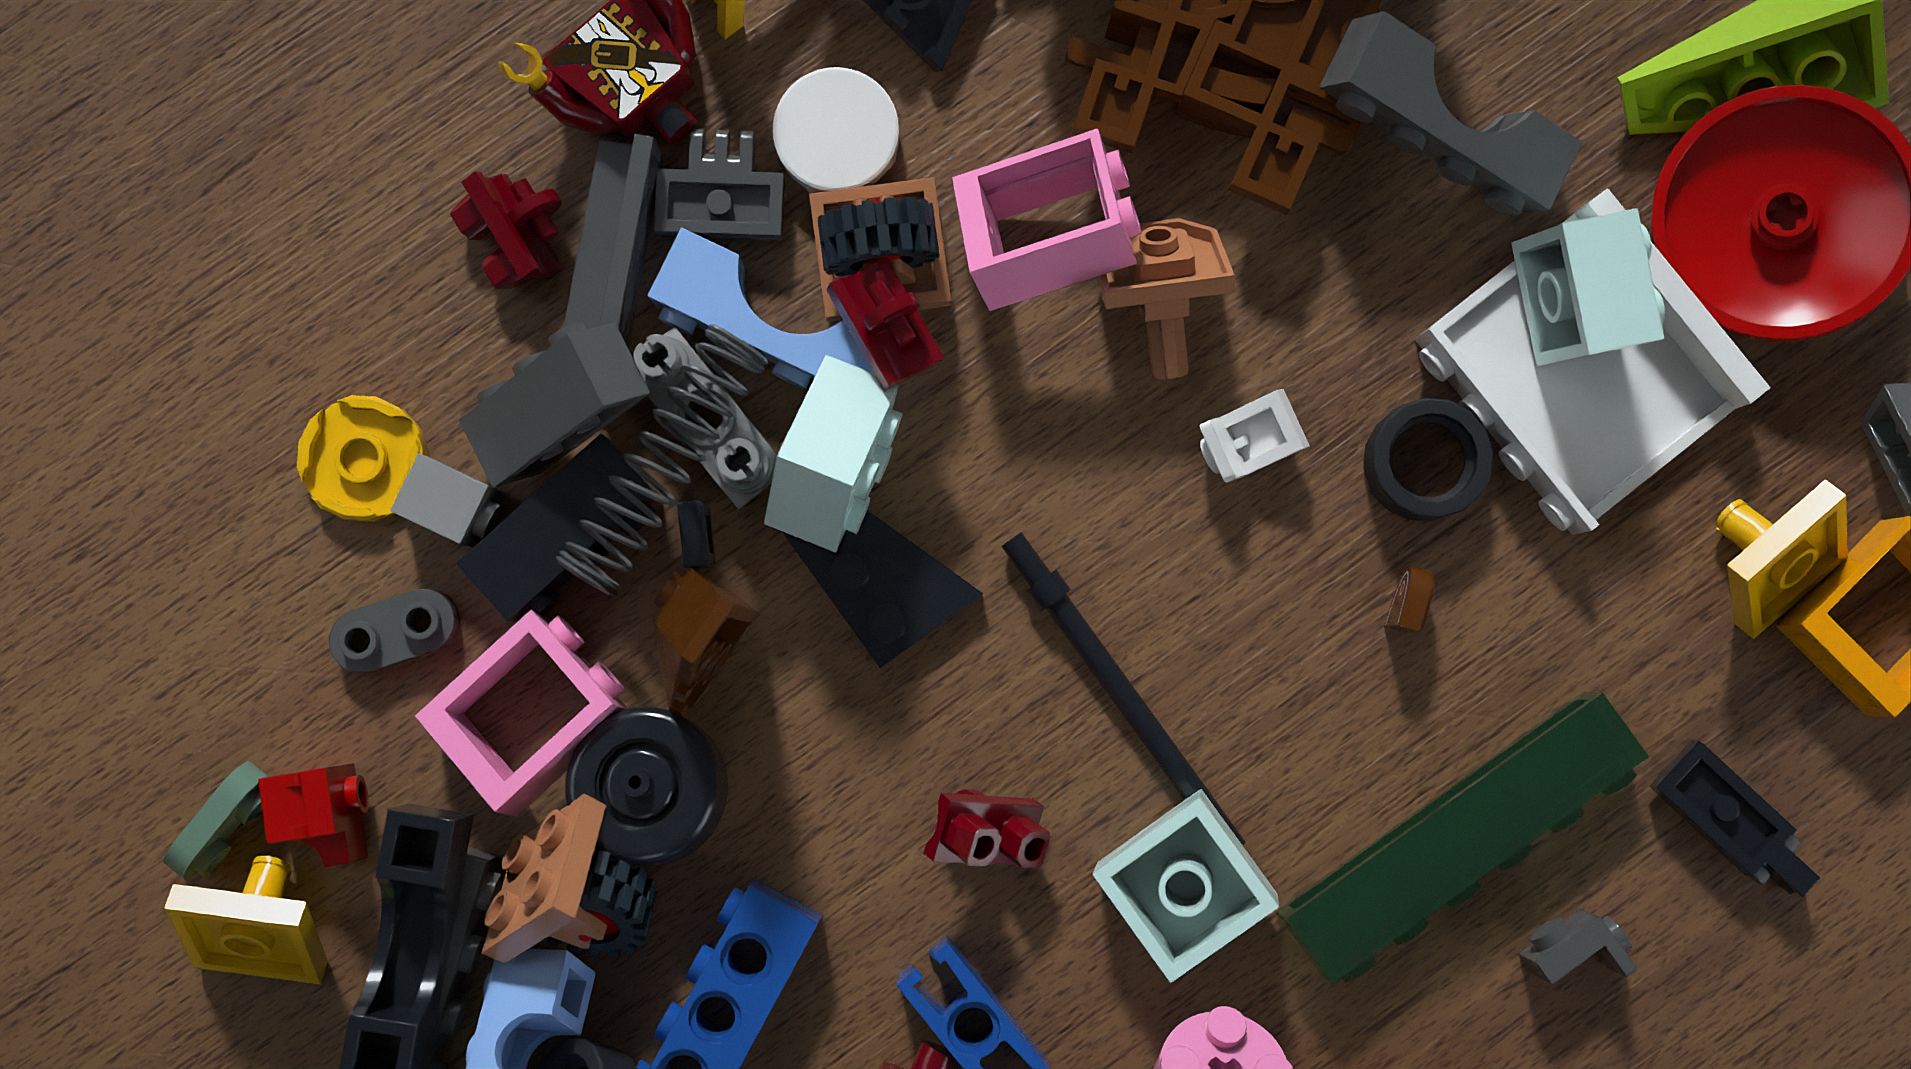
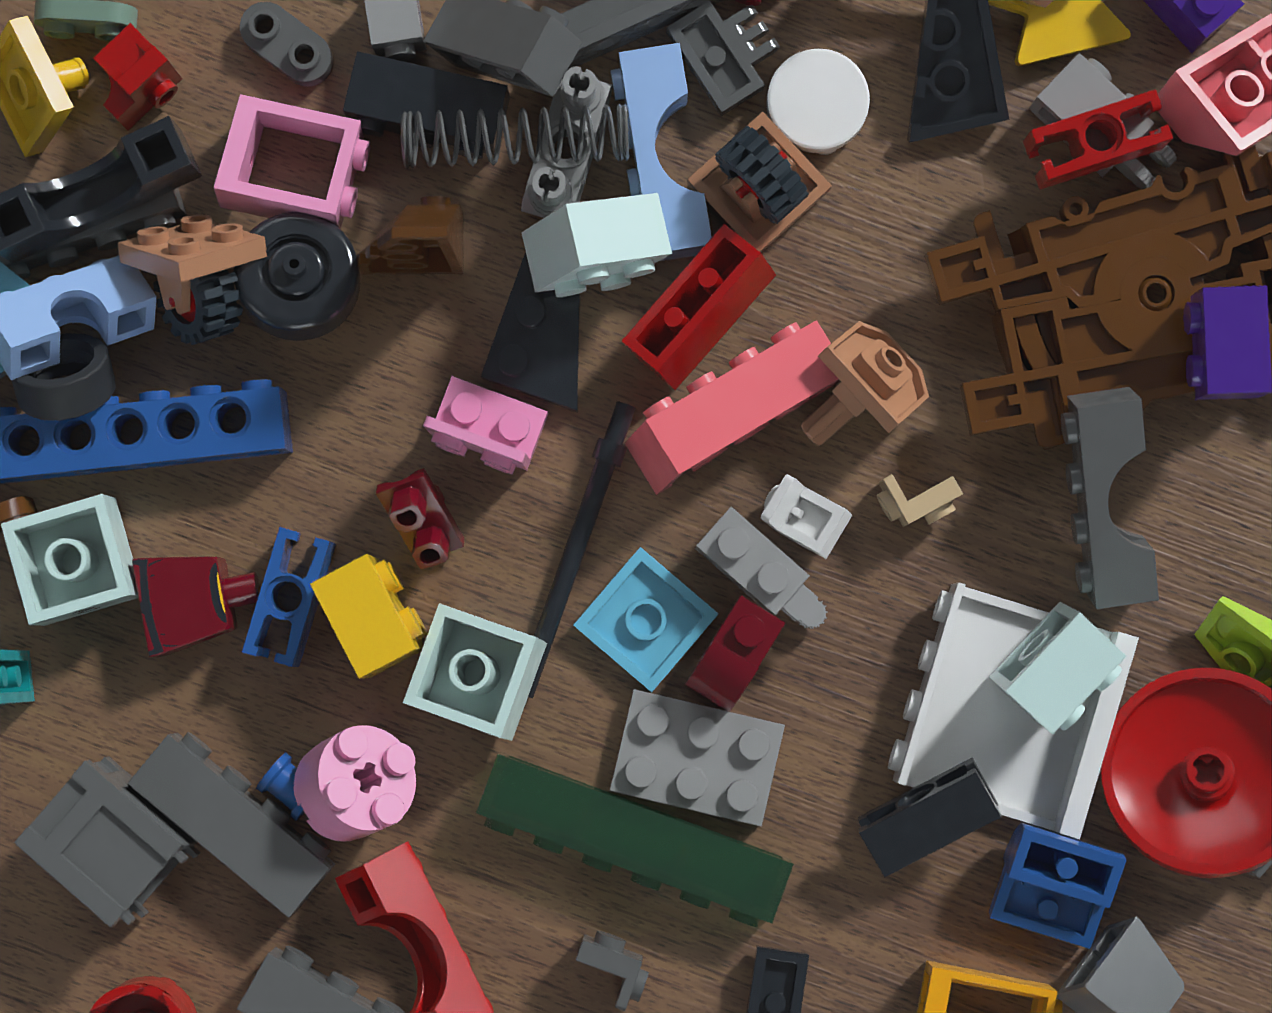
camera: 60 degrees right, 0 degrees up
black tile [677,501,716,570] -> none
dark red hips [826,257,945,391] -> none
bright pink window [952,128,1142,311] -> none
black tyre [1363,398,1493,522] -> none
reddish brown tile [1384,565,1435,633] -> none
yellow tile [1716,480,1848,639] -> none
none -> yellow brick [310,554,428,679]
none -> bright pink bracket [423,376,549,475]
none -> medium azure tile [573,547,718,692]
none -> light grey plate [610,689,785,827]
none -> red brick [622,224,776,390]
none -> coral wedge [624,320,840,495]
none -> dark red brick [685,595,785,712]
none -> light grey hinge [695,507,828,629]
none -> black piece [858,757,1001,877]
none -> tan bracket [876,474,963,527]
none -> blue brick [989,823,1127,949]

